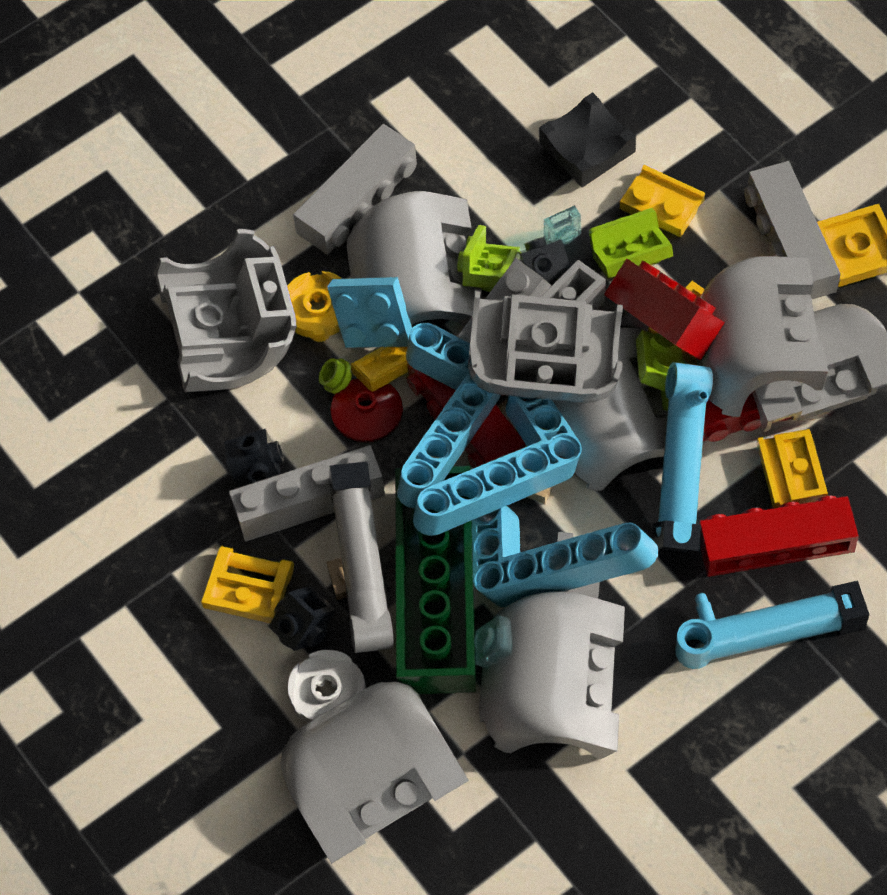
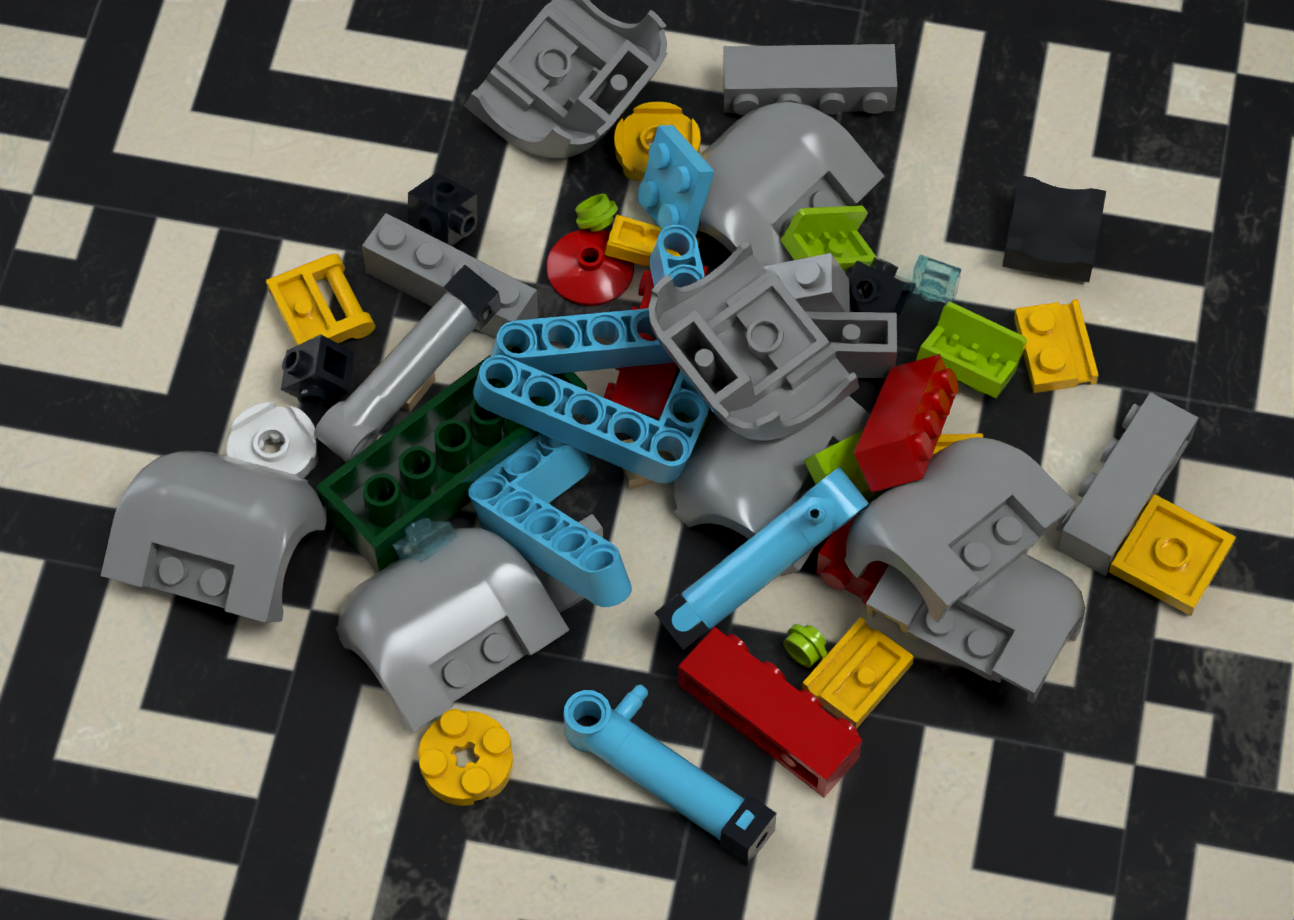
camera: 45 degrees right, 0 degrees up
none -> yellow plate [418,709,514,806]
none -> lime plate [783,624,827,668]

